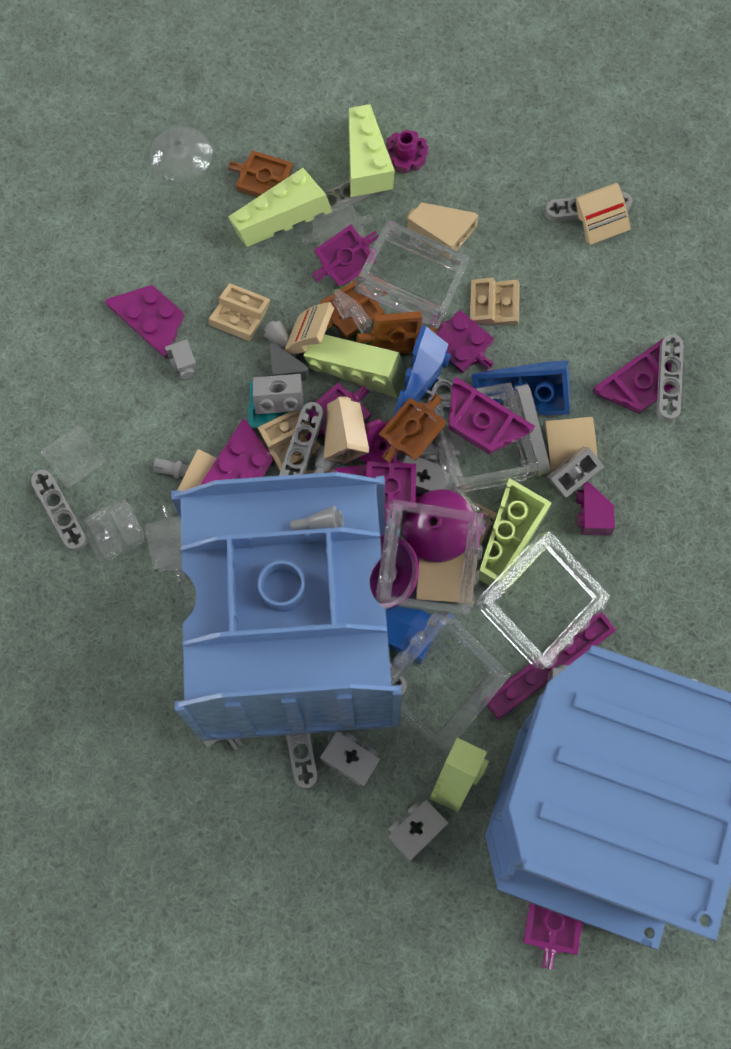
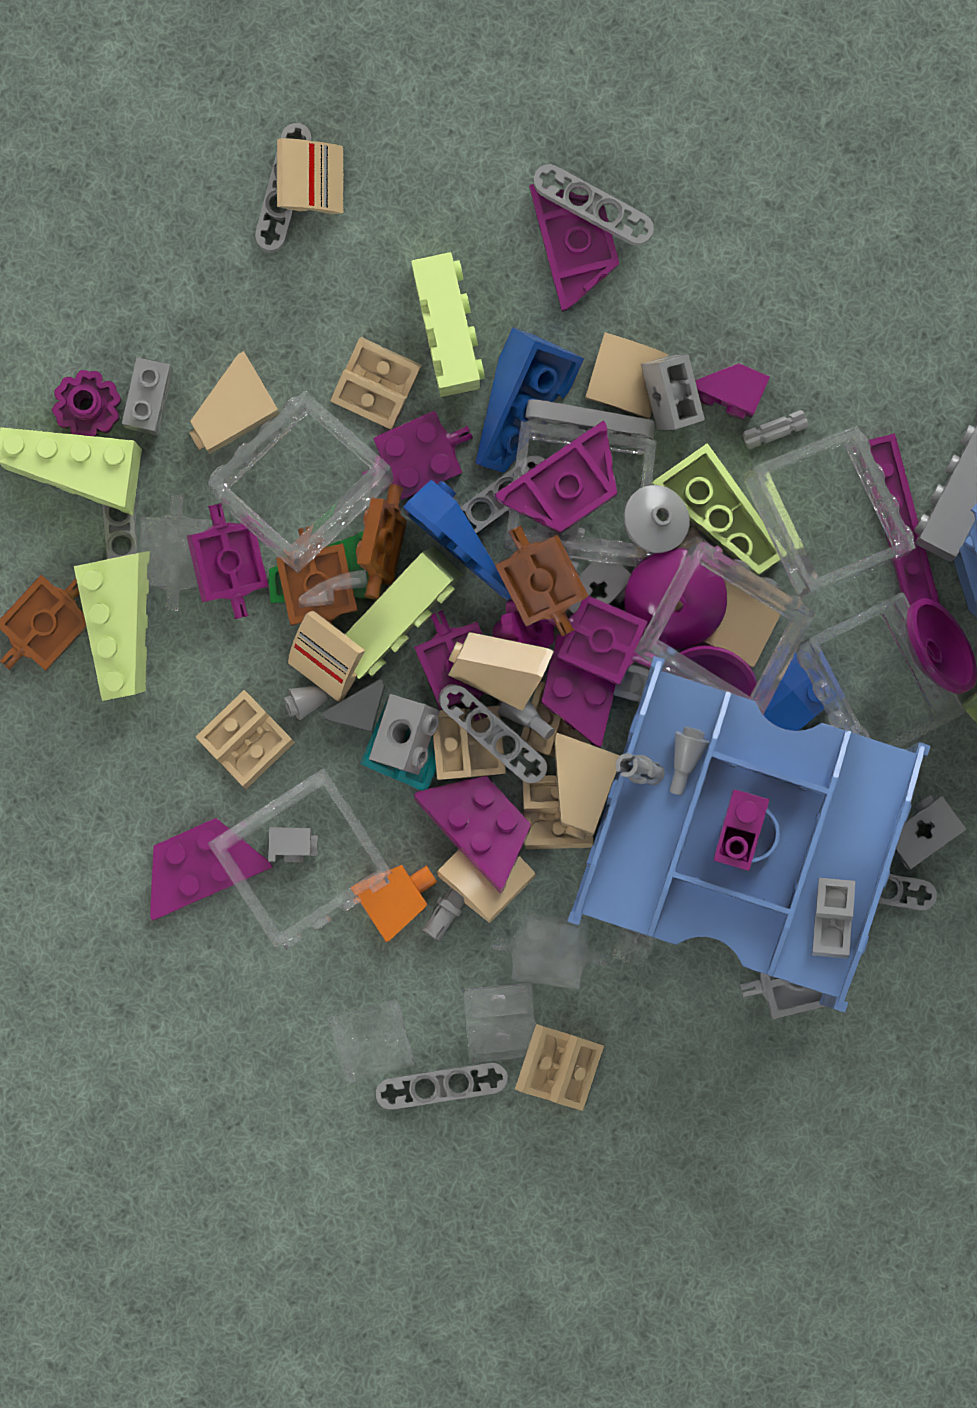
camera: 70 degrees left, 15 degrees up
none -> light grey brick [122,357,173,436]
none -> clear window [208,768,393,950]
none -> orange torso [351,865,438,942]
none -> yellowish green wedge [411,252,485,397]
none -> tan slope [515,1024,604,1111]
none -> light grey pin [615,753,665,785]
none -> light grey dish [623,485,689,553]
none -> magenta slope [713,789,770,871]
none -> light grey axle [742,410,808,449]
none -> light grey slope [812,878,855,959]
none -> magenta dish [905,598,977,694]

